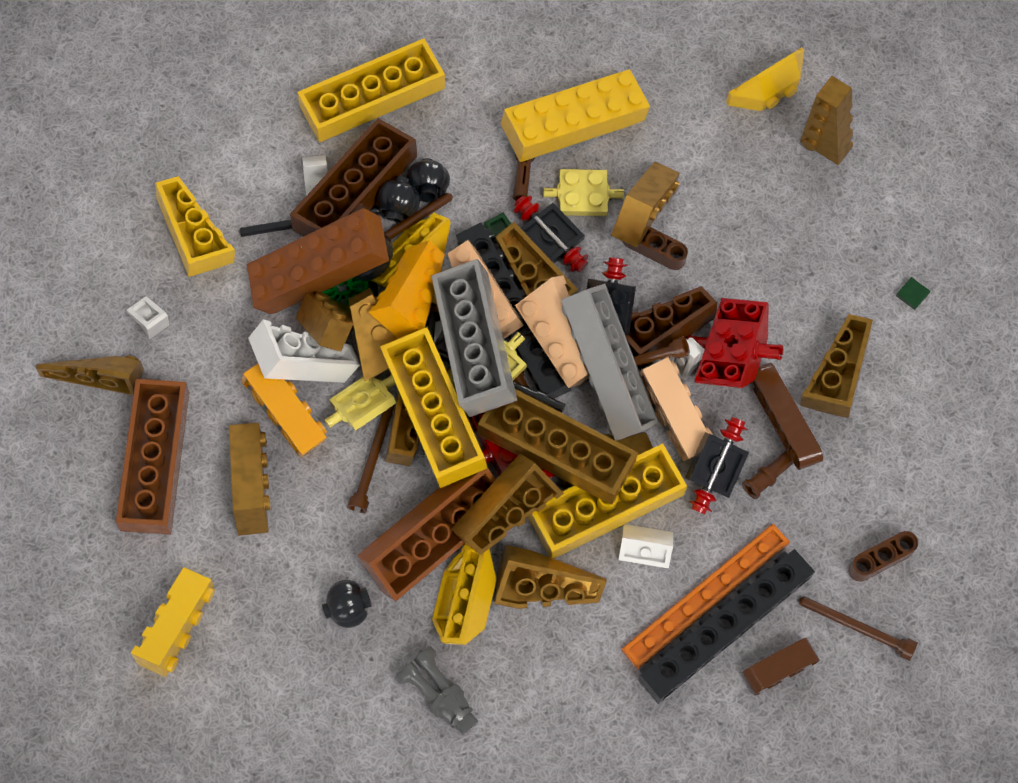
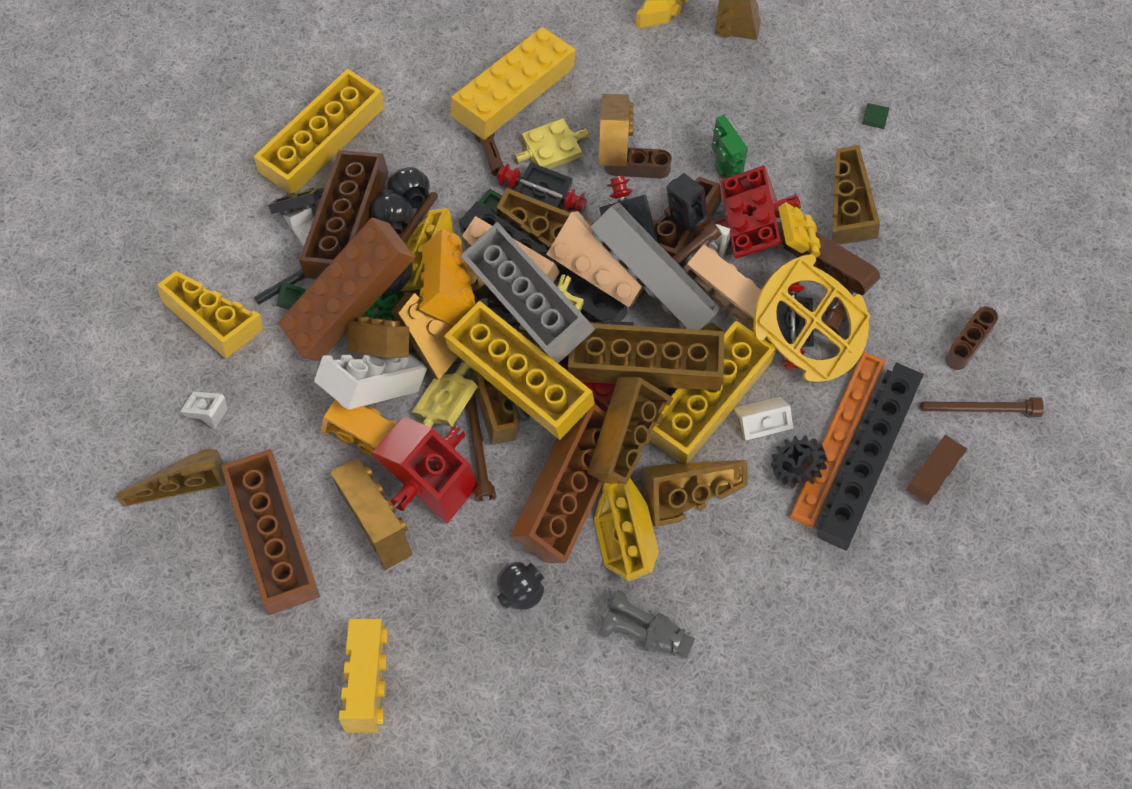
camera: 20 degrees left, 5 degrees down
none -> black plate [268,187,324,215]
none -> dark green tile [275,282,306,310]
none -> red slope [370,416,477,524]
none -> black brick [666,173,708,232]
none -> green plate [711,114,748,178]
none -> yellow window [753,254,870,382]
none -> black gear [770,435,828,488]
none -> yellow plate [778,202,821,257]

